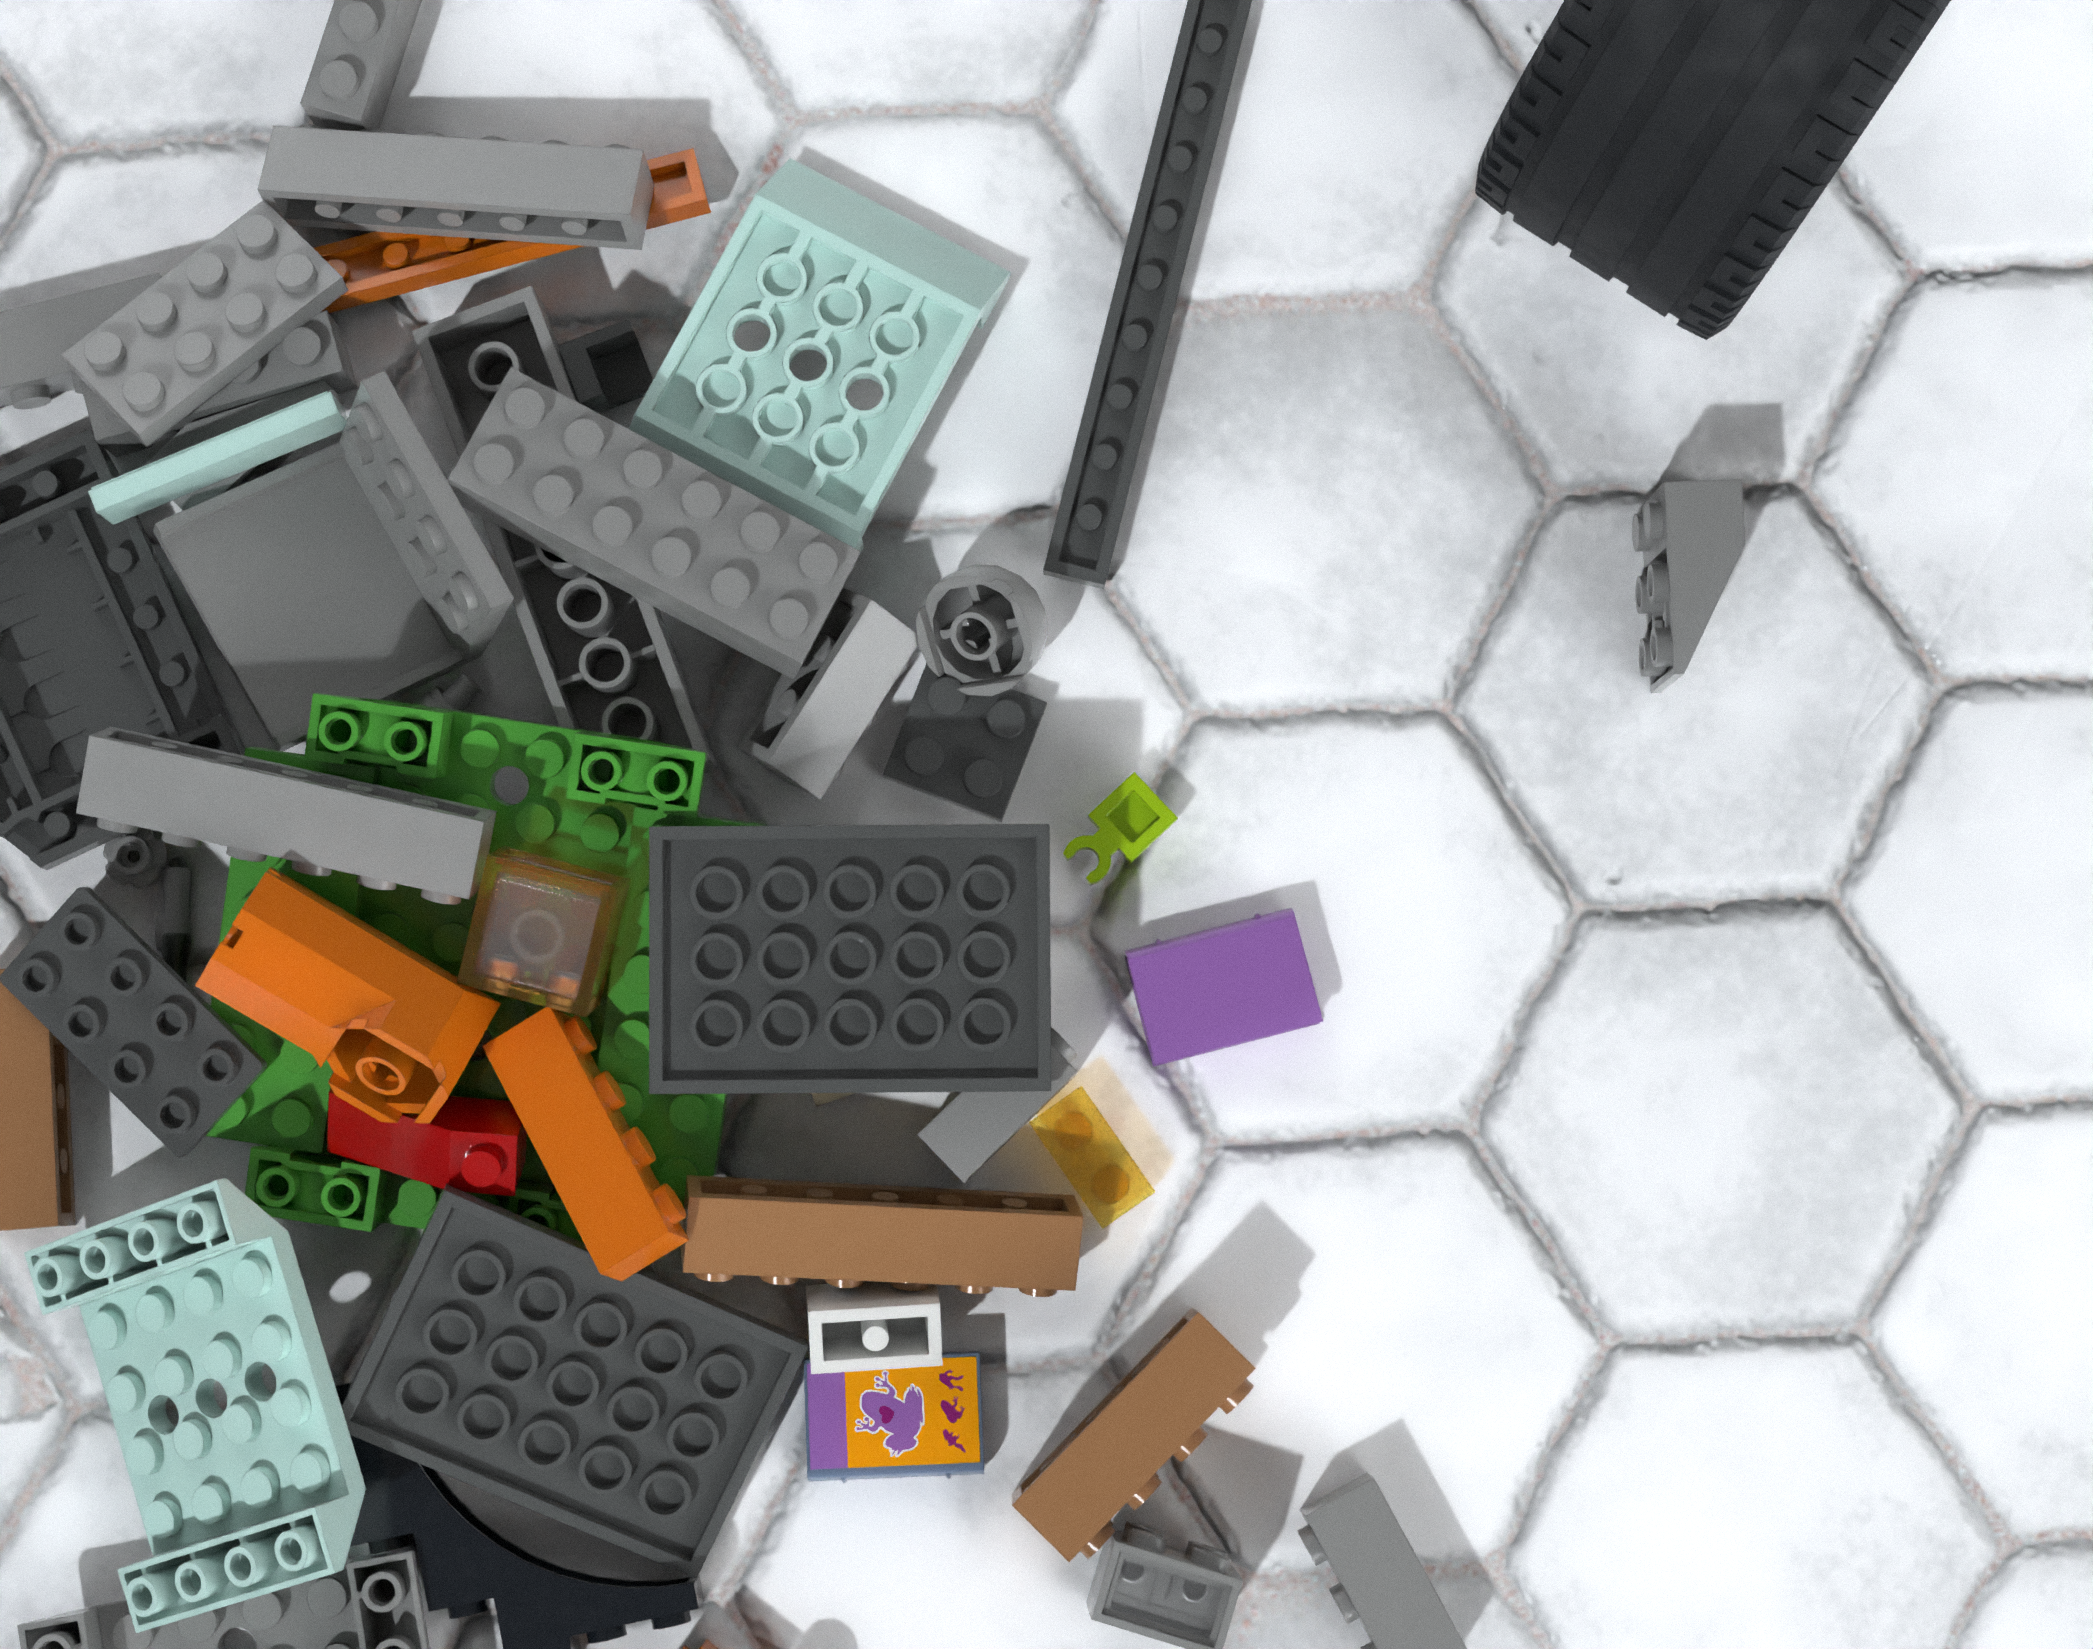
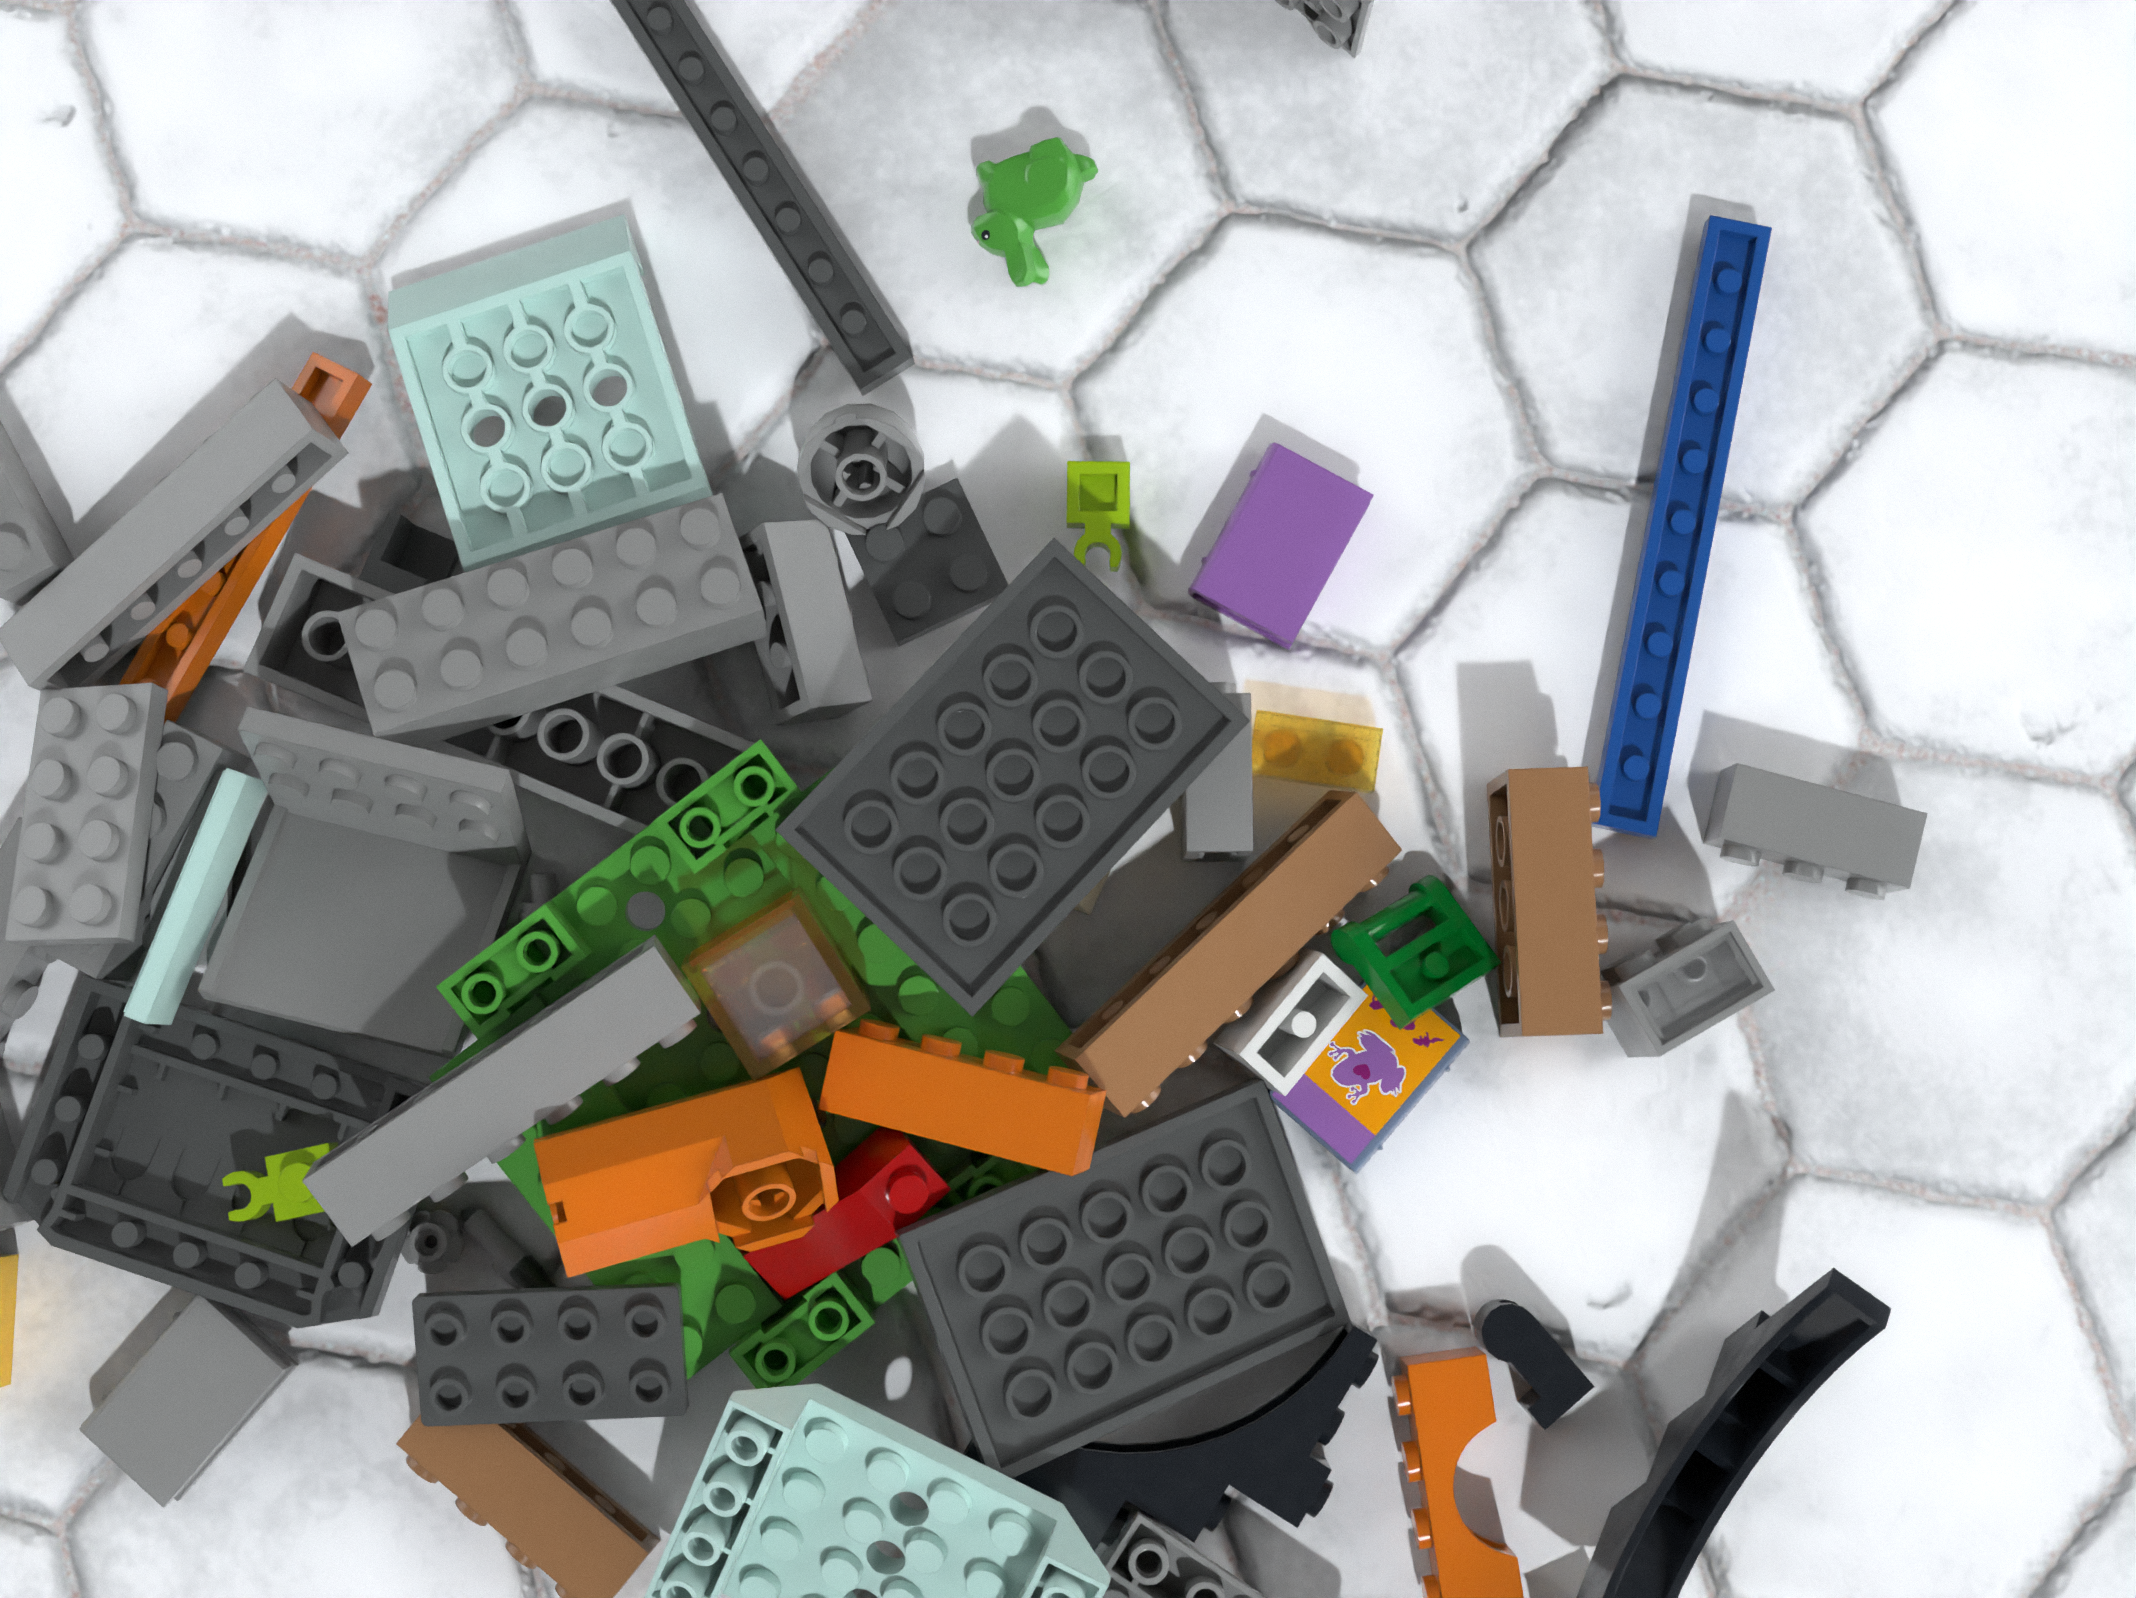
camera: 35 degrees left, 0 degrees up
none -> lime plate [222,1142,338,1222]
none -> bright green animal [971,137,1098,287]
none -> green plate [1331,875,1502,1030]
none -> blue plate [1591,215,1772,839]

